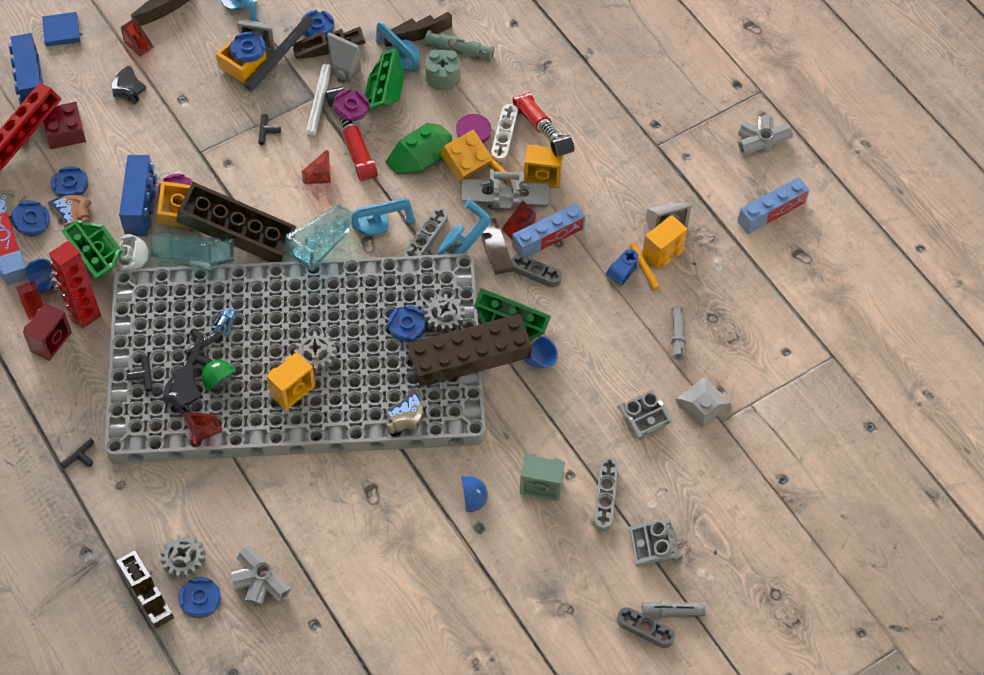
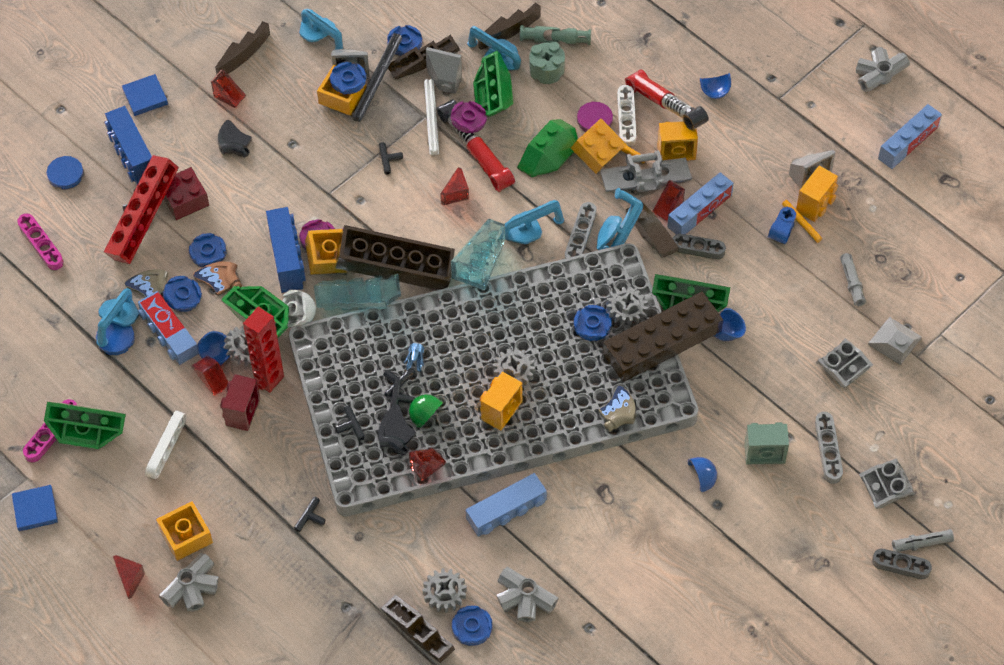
camera: 10 degrees left, 0 degrees up
none -> medium blue brick [465,473,547,537]
none -> blue helmet [699,73,731,99]

